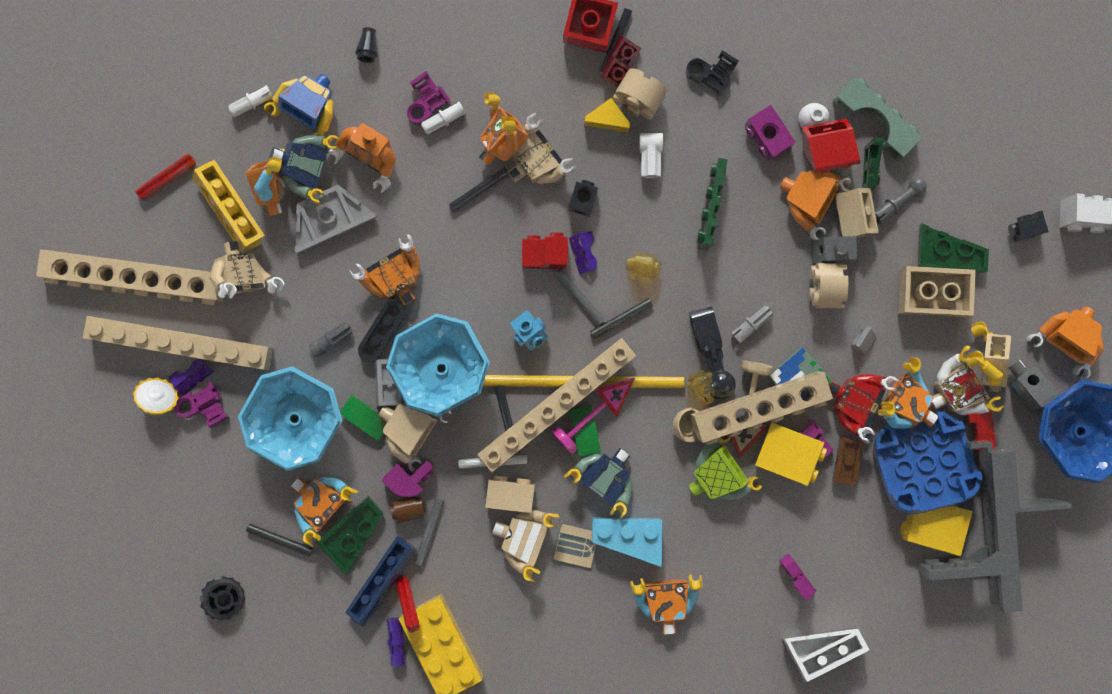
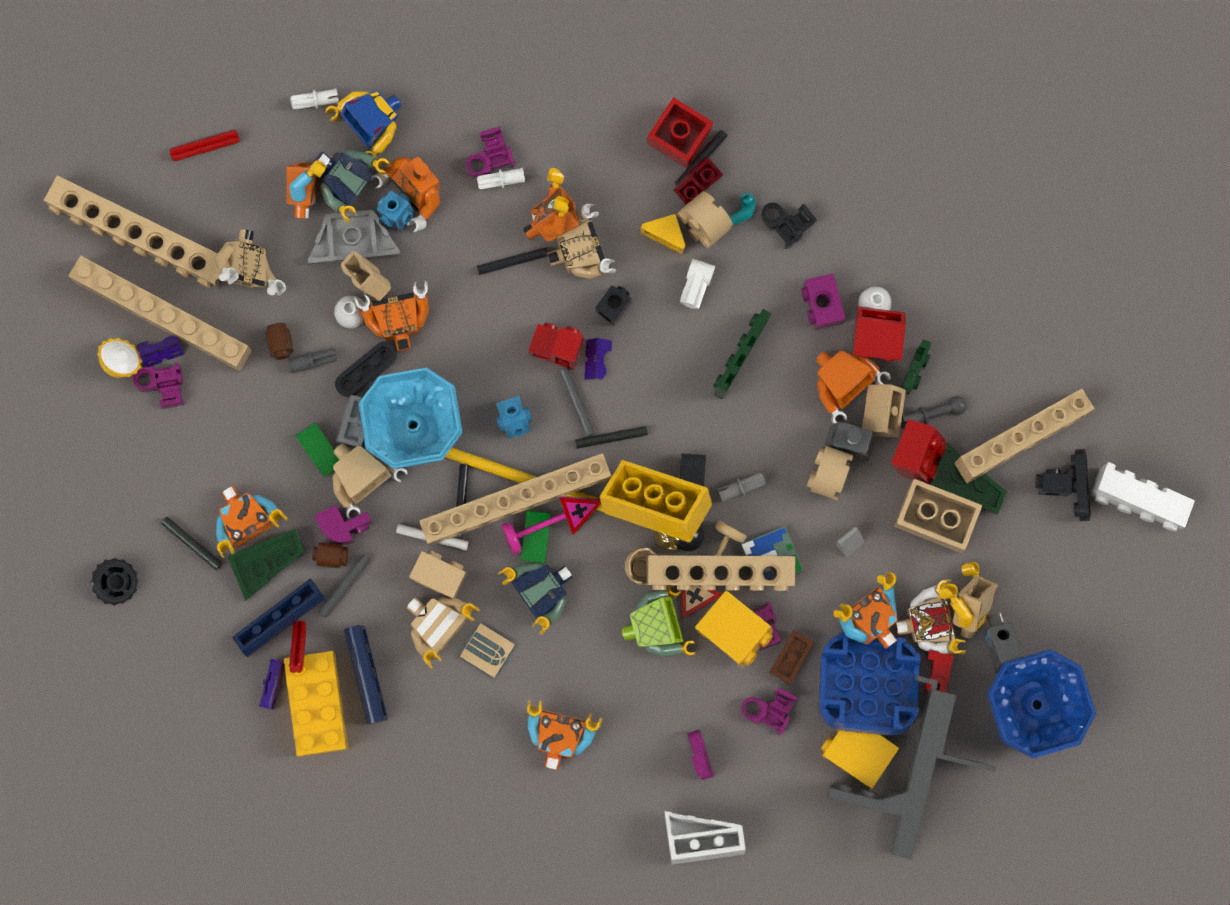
camera: 20 degrees right, 5 degrees down
yellow brick [192,160,265,253] -> none
medium azure rock [238,366,342,471] -> none
black cone [355,27,378,63] -> none
medium azure wedge [592,517,662,567] -> none
clear yellow head [626,251,661,283] -> none
red torso [829,374,899,444] -> none
sand green arch [833,76,922,161] -> none
orange torso [1027,307,1104,379] -> none
none -> reddish brown brick [266,323,294,360]
none -> white brick [334,295,364,329]
none -> tan brick [341,251,391,301]
none -> dark blue brick [344,625,388,725]
none -> dark azure brick [377,190,415,231]
none -> yellow brick [600,460,712,542]
none -> teal arm [728,193,756,226]
none -> magenta piece [741,687,797,735]
none -> red brick [891,419,946,484]
none -> tan brick [954,389,1095,484]
none -> black plate [1071,449,1091,522]

